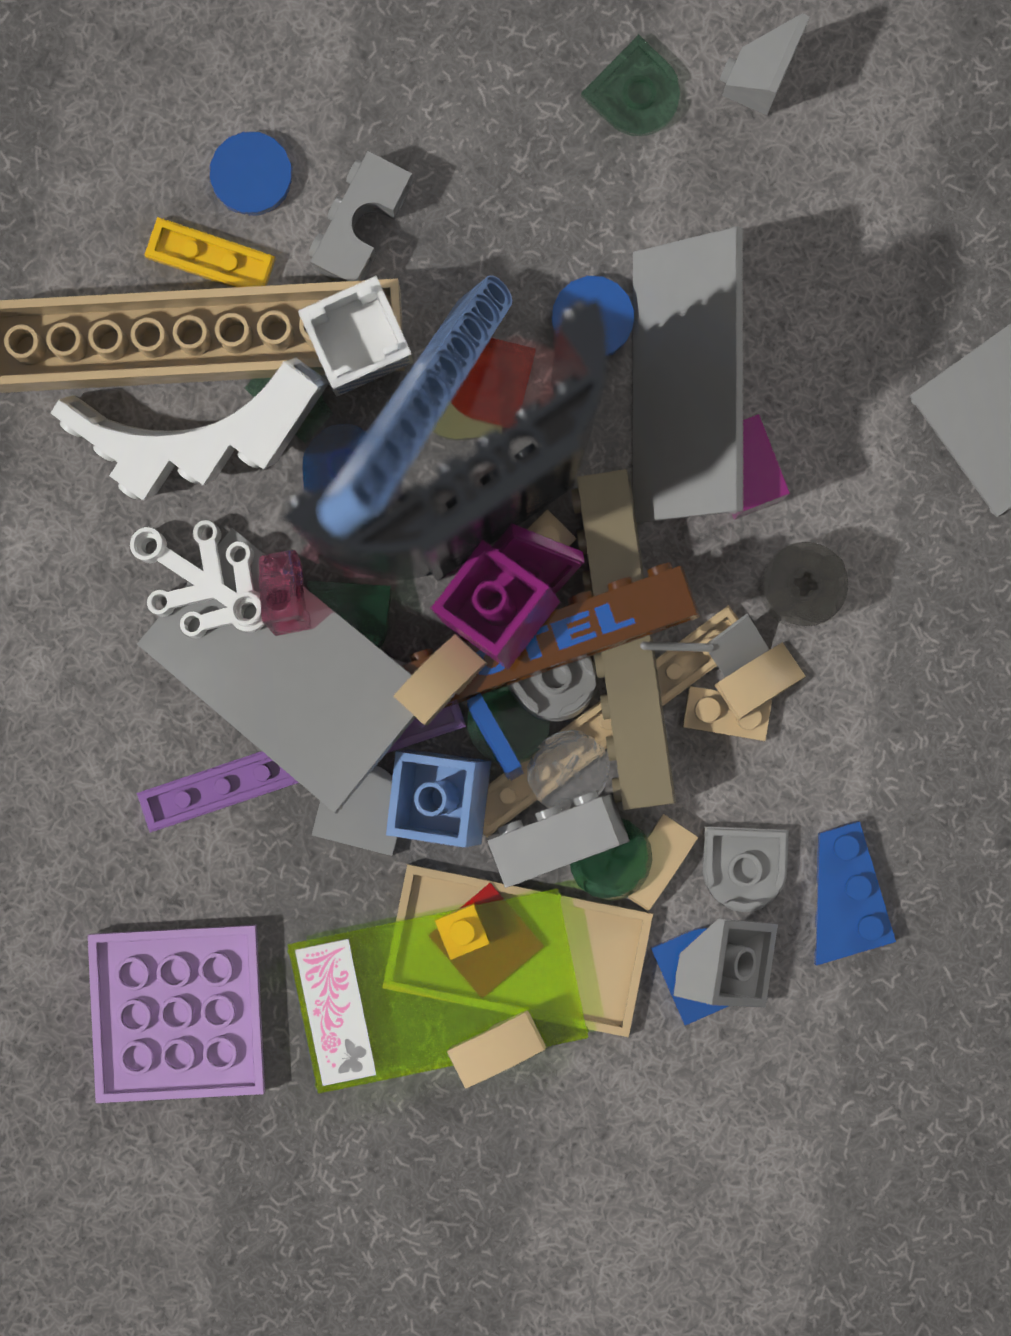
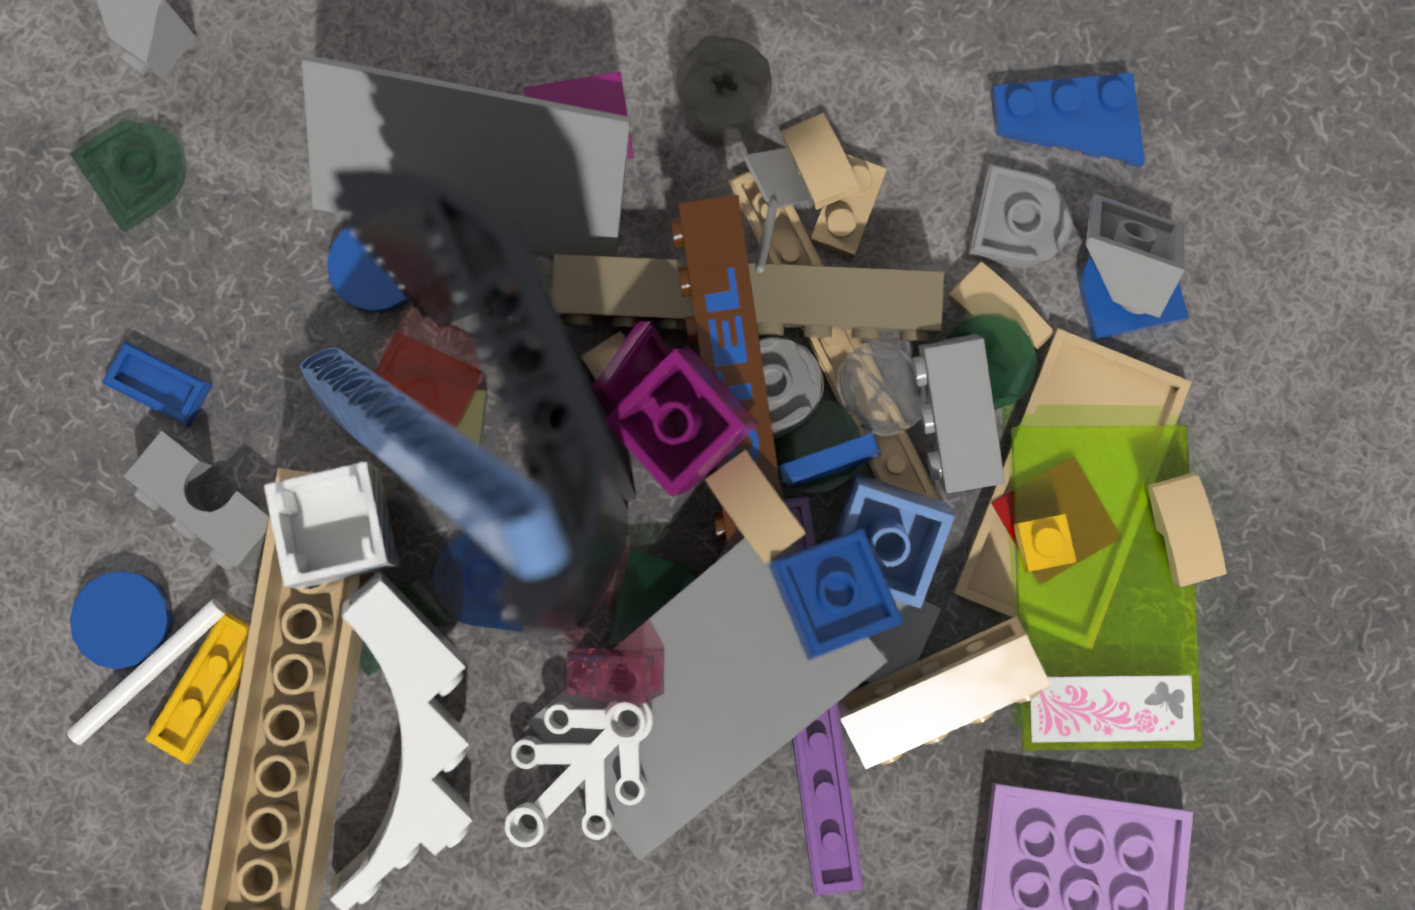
camera: 85 degrees left, 5 degrees down
none -> white bar [67,599,227,745]
none -> blue tile [101,341,213,427]
none -> blue tile [768,528,904,661]
none -> brick [837,616,1051,769]

